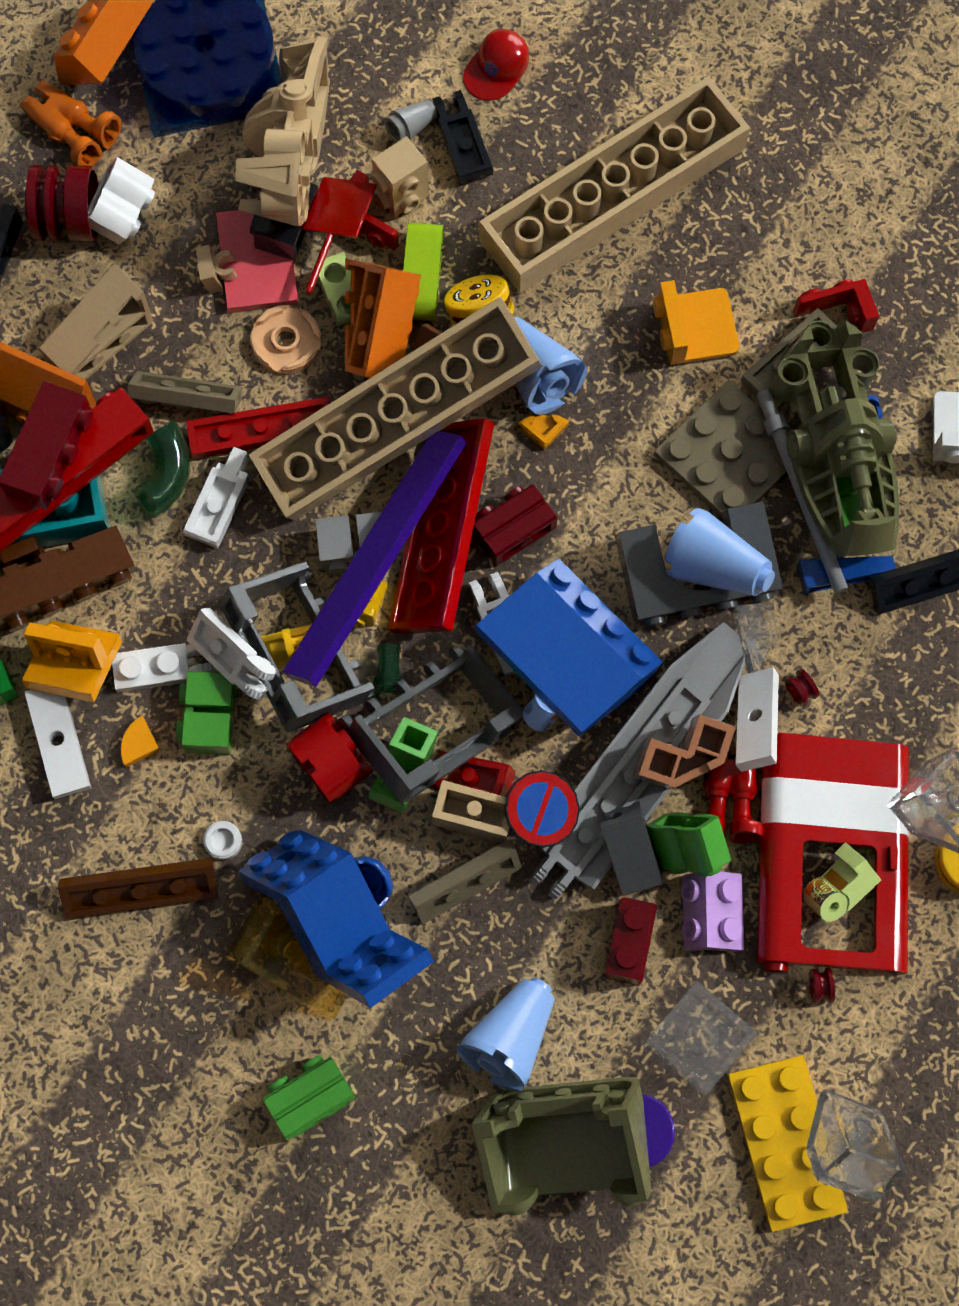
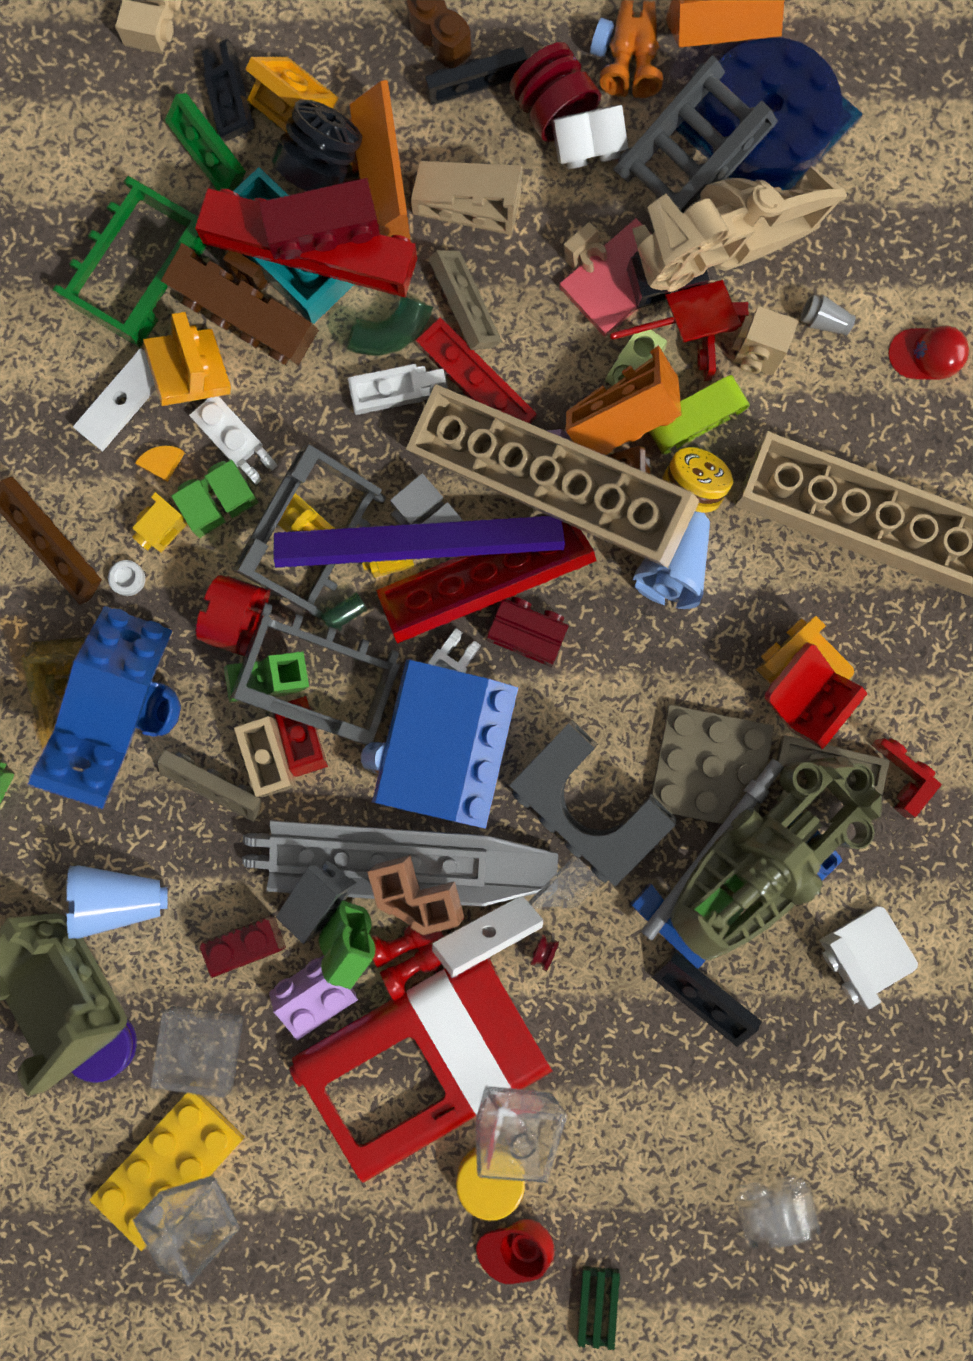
camera: 60 degrees right, 10 degrees up
white hinge [187,608,277,700] -> none
light nougat tile [250,305,321,374] -> none
black hinge [432,90,493,185] -> none
piece [504,770,580,848] -> none
light orange tile [518,414,569,450] -> none
light blue cone [665,508,775,596] -> none
yellowish green leg [803,842,881,922] -> none
dark red bush [809,968,835,1004] -> none
none -> yellow brick [132,492,187,553]
none -> light blue tile [590,18,614,57]
none -> dark grey fence [614,55,778,214]
none -> red bracket [765,642,867,750]

